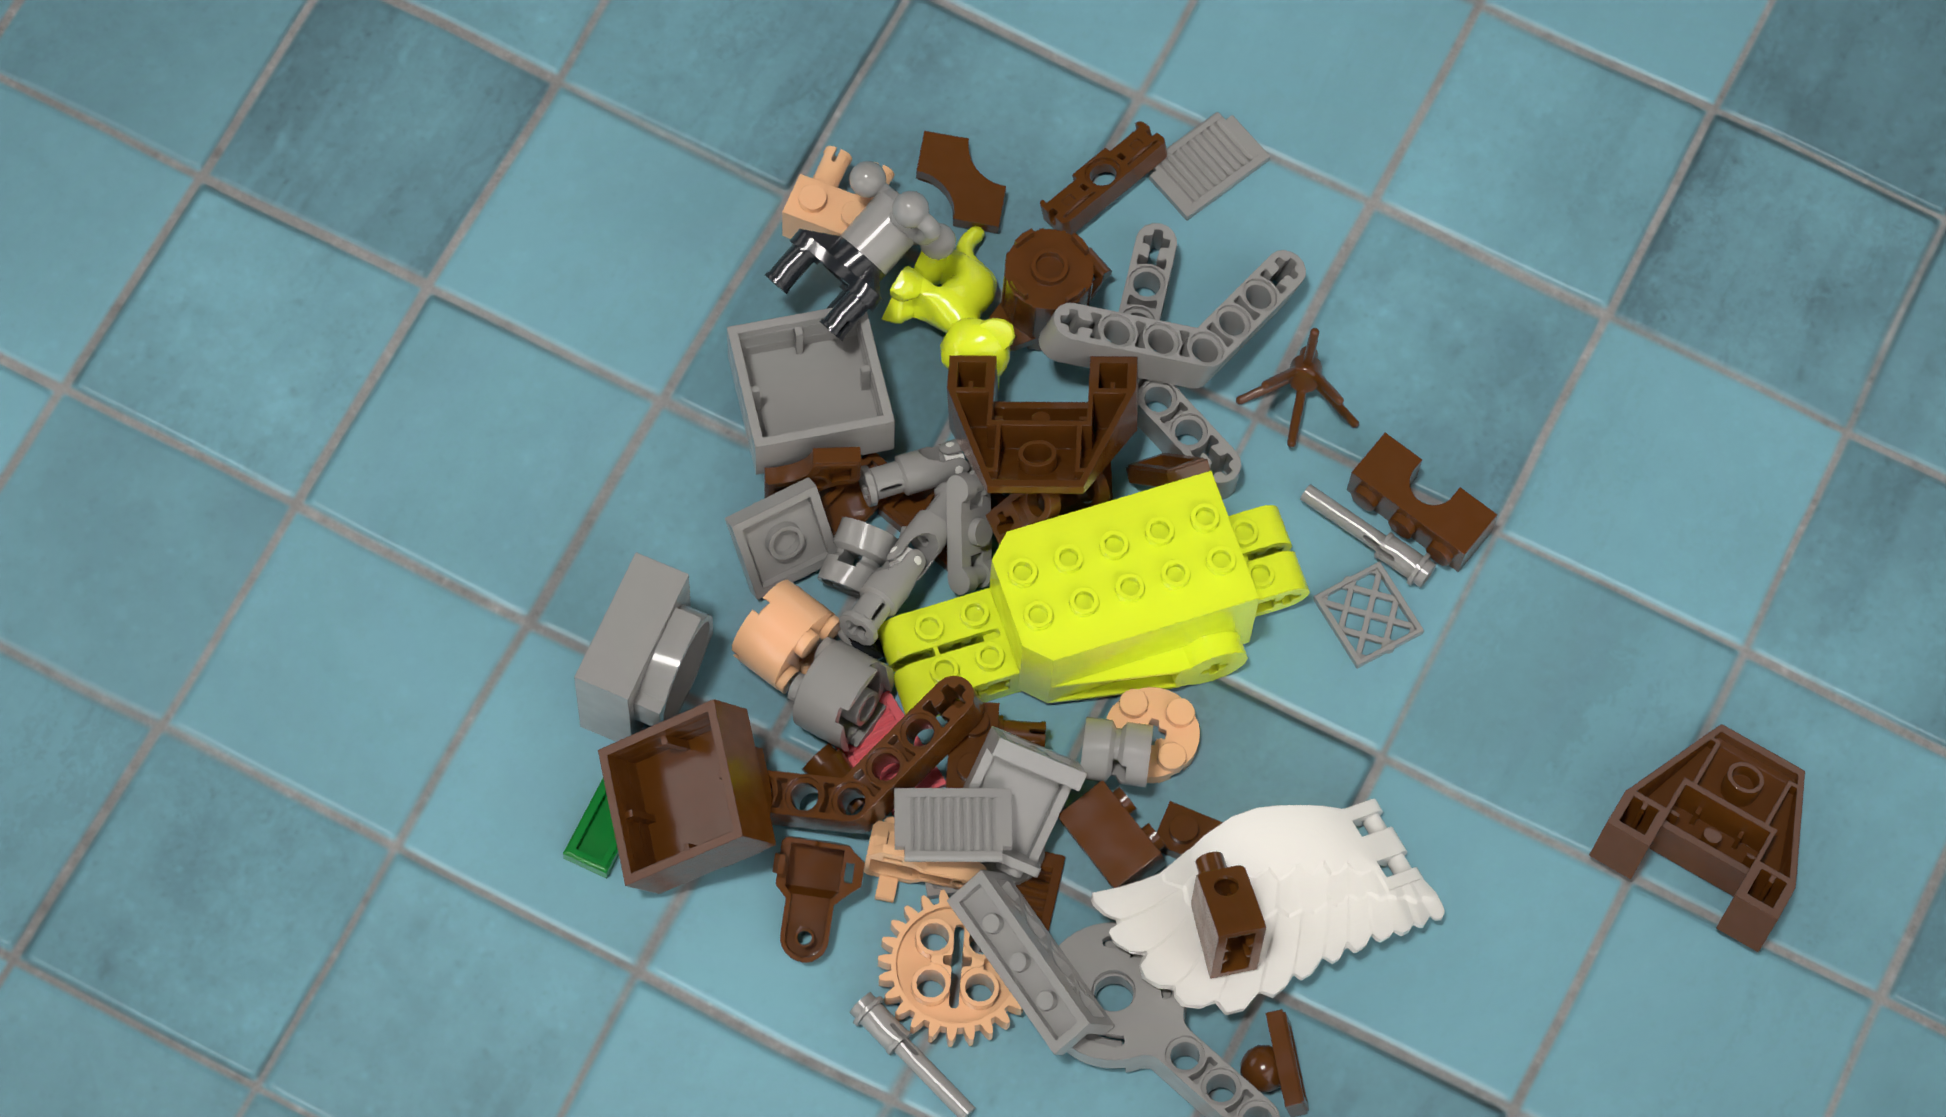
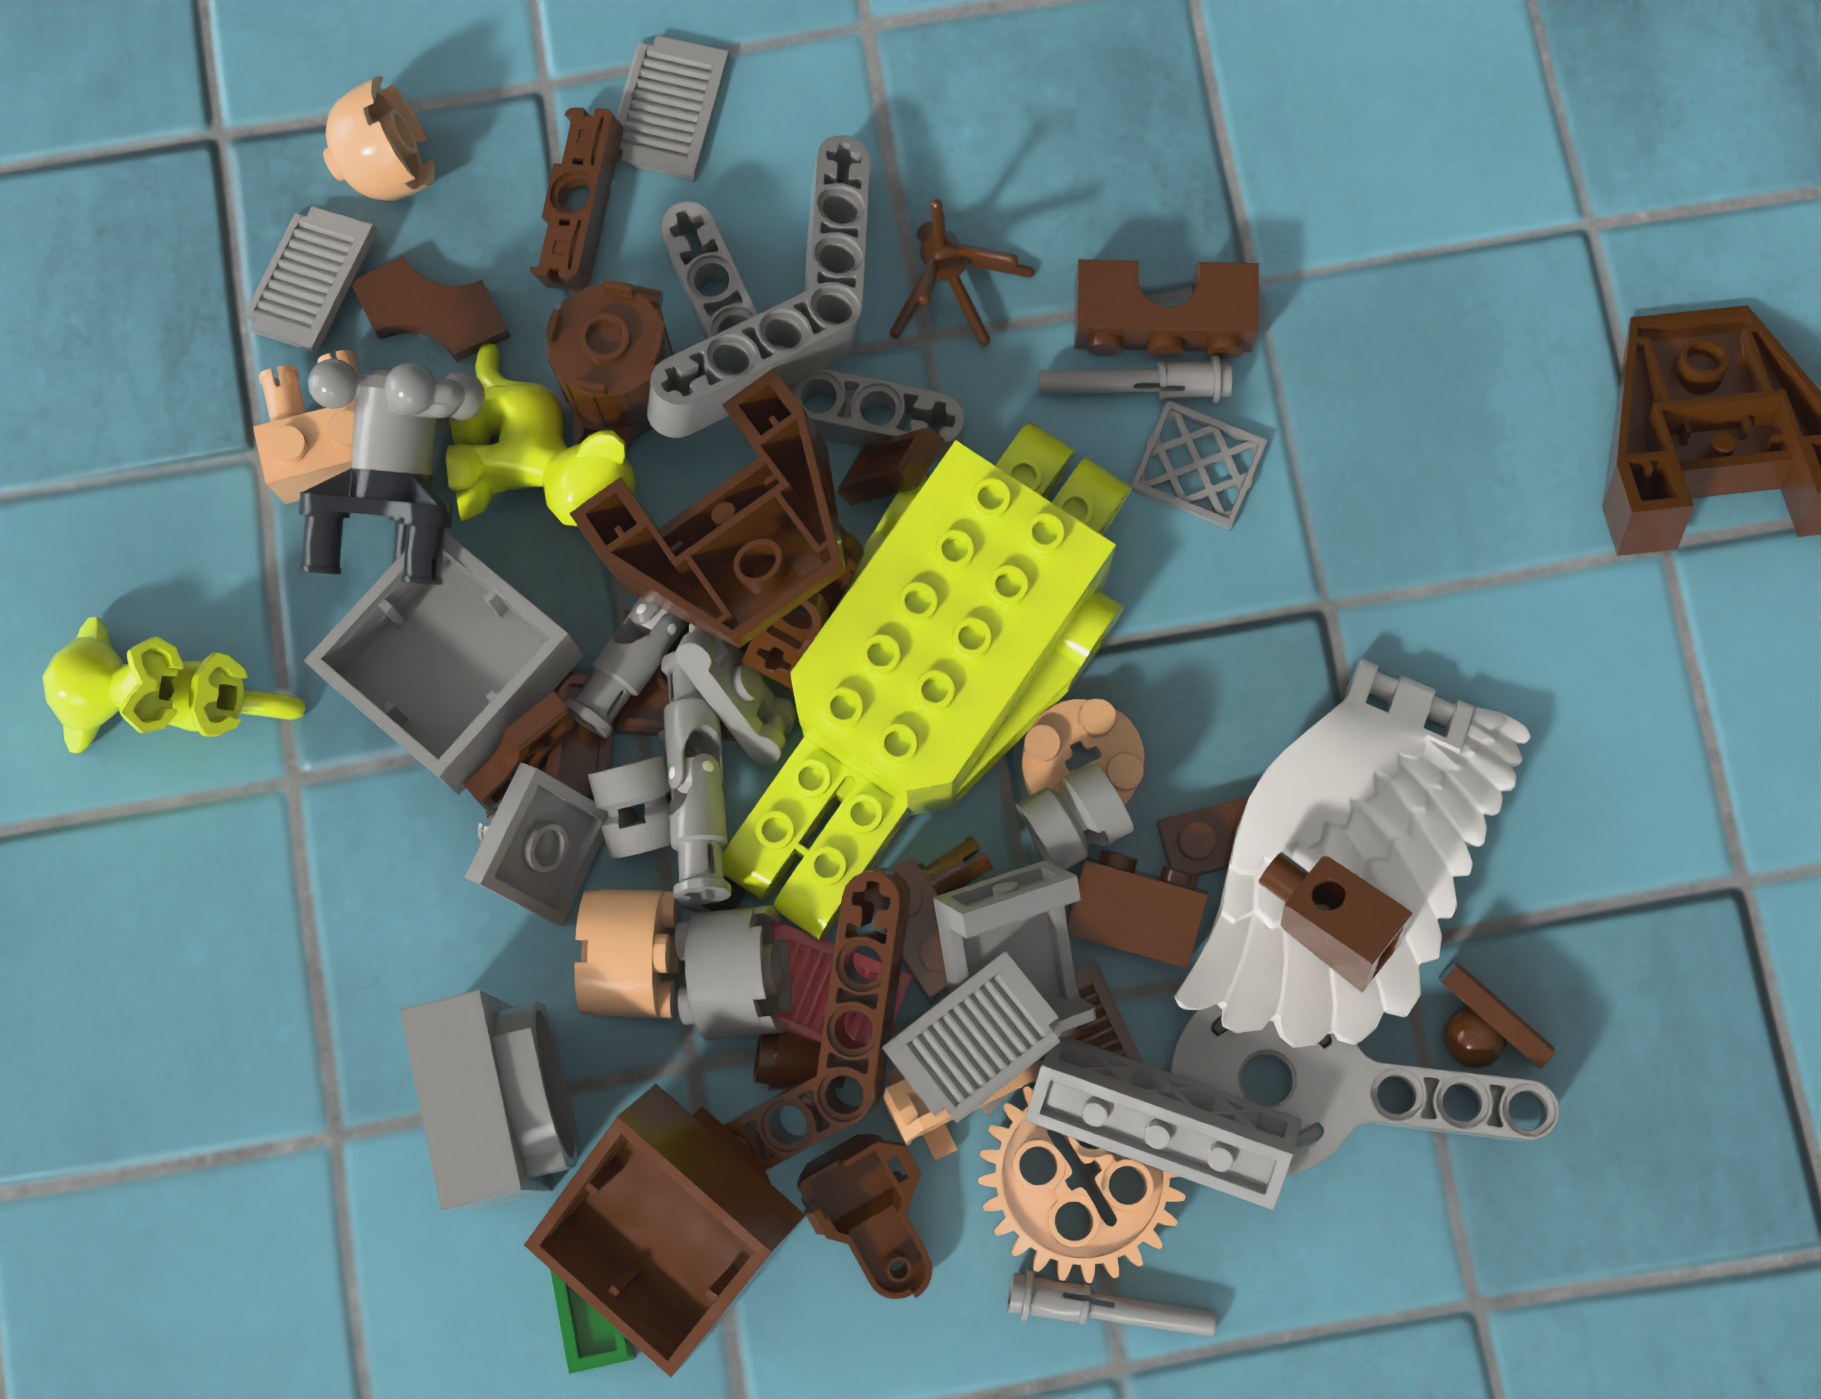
camera: 30 degrees left, 10 degrees up
none -> neon yellow animal [42,617,306,754]
none -> light grey window [243,206,378,354]
none -> light nougat cylinder [323,76,436,201]

